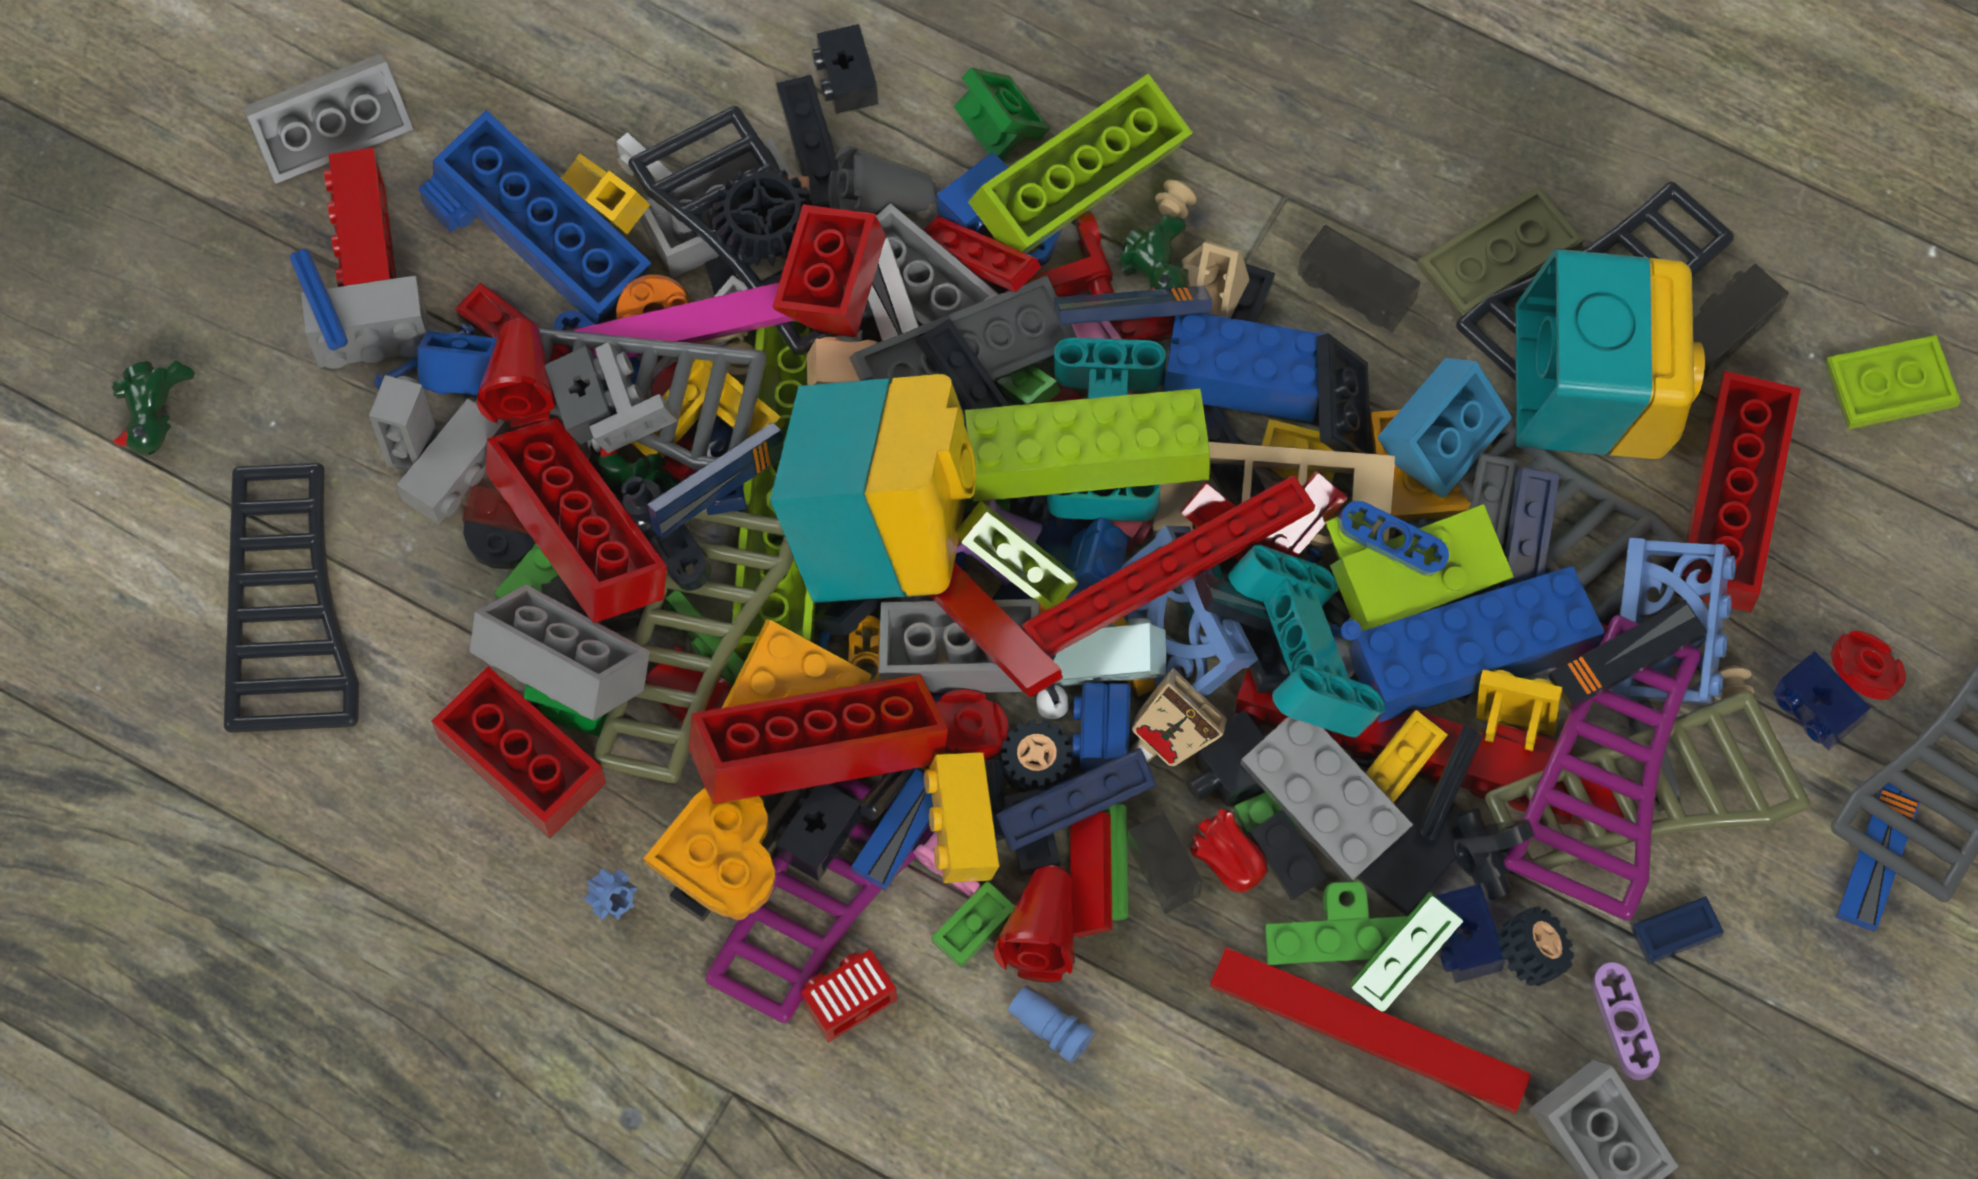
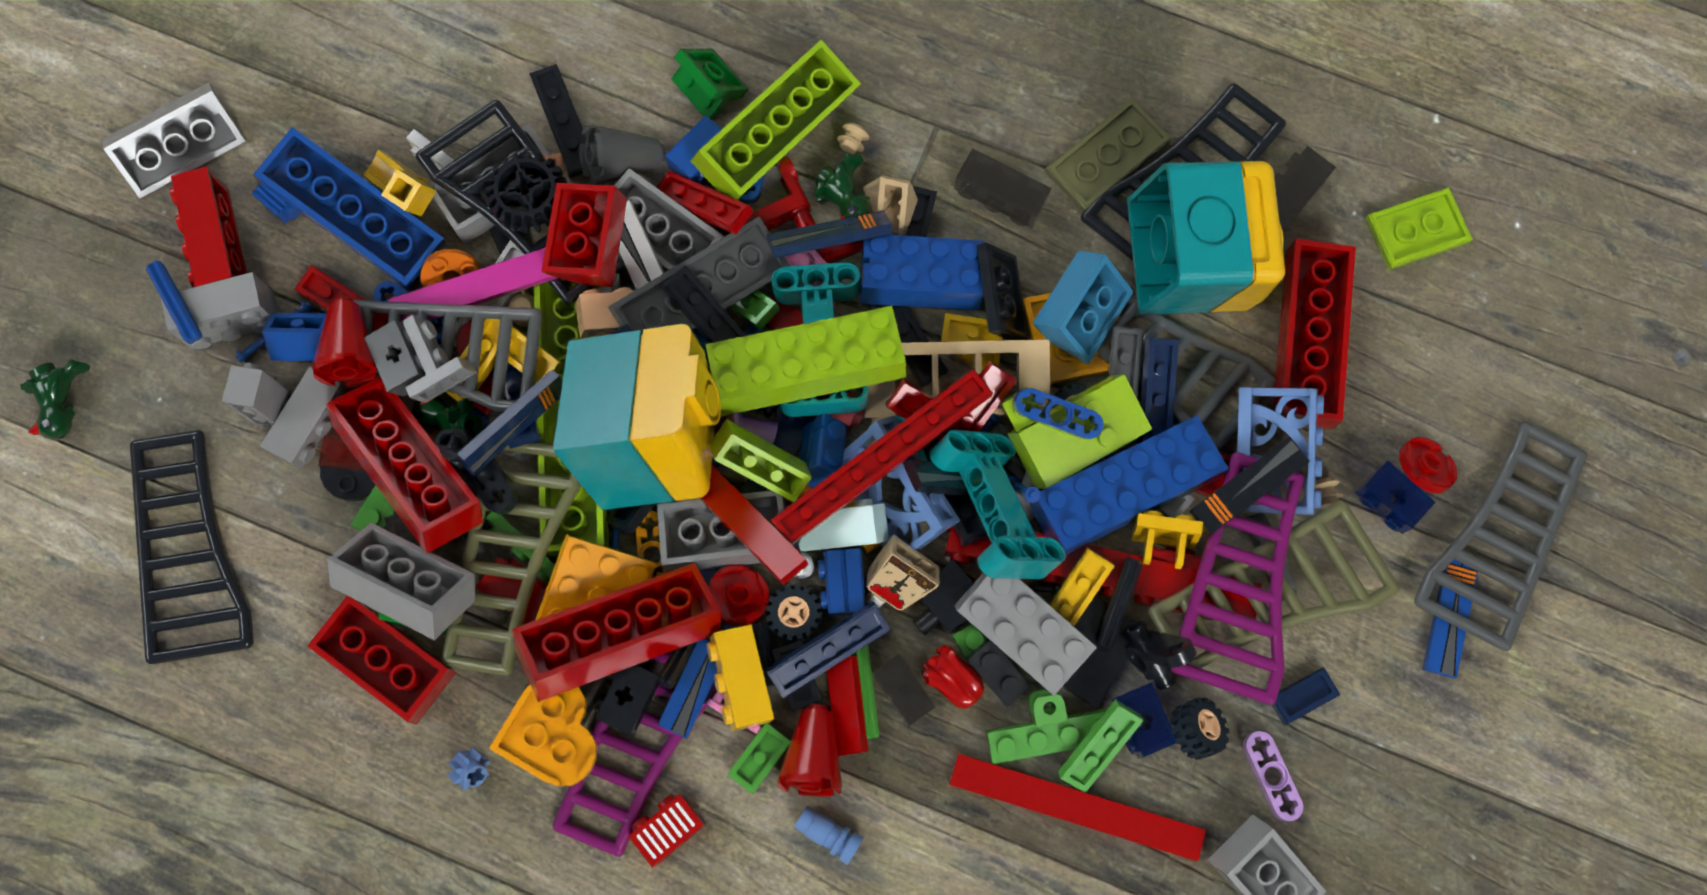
camera: 10 degrees left, 10 degrees up
black brick [812,24,878,114] -> none

